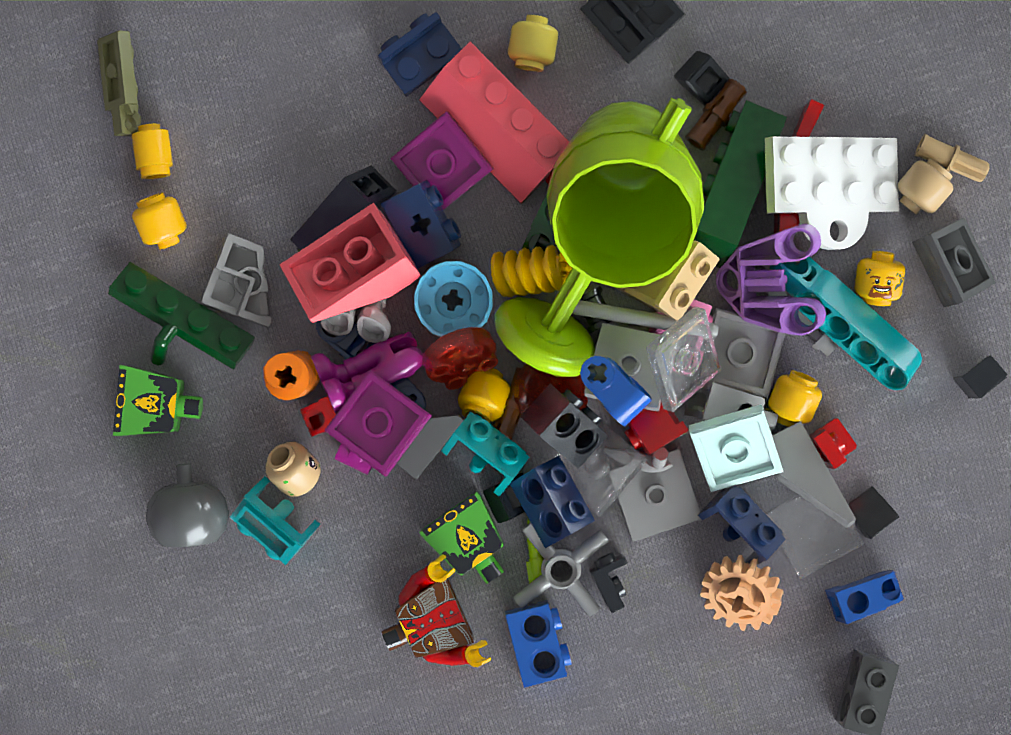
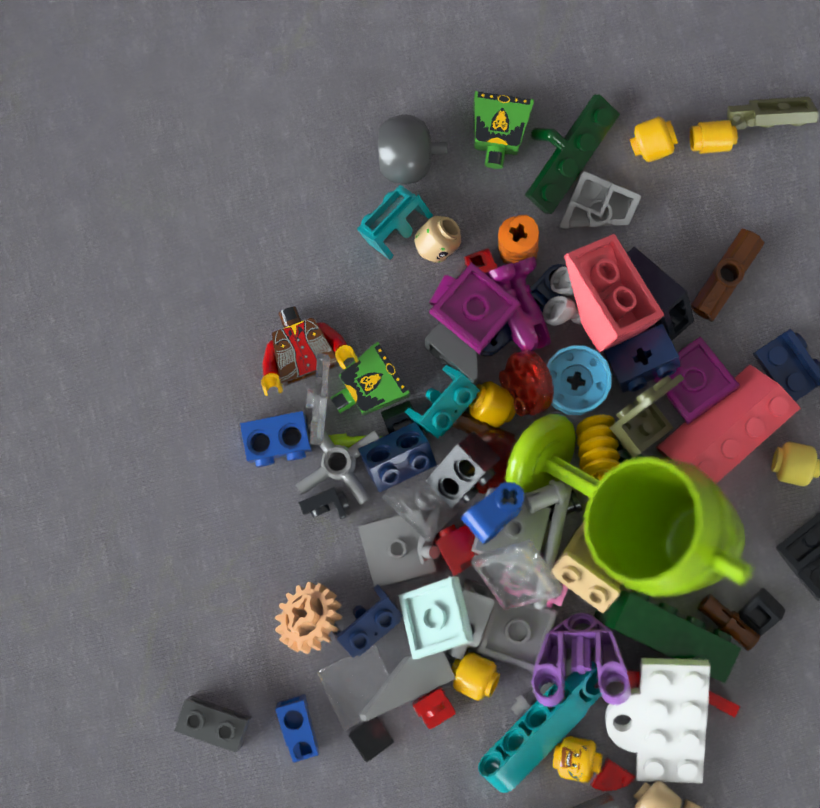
camera: 100 degrees right, 5 degrees down
none -> clear plate [306,353,330,445]
none -> light grey pin [524,480,568,514]
none -> red tile [590,757,636,791]
none -> olive bracket [610,374,684,459]
none -> reddish brown piece [691,228,765,322]

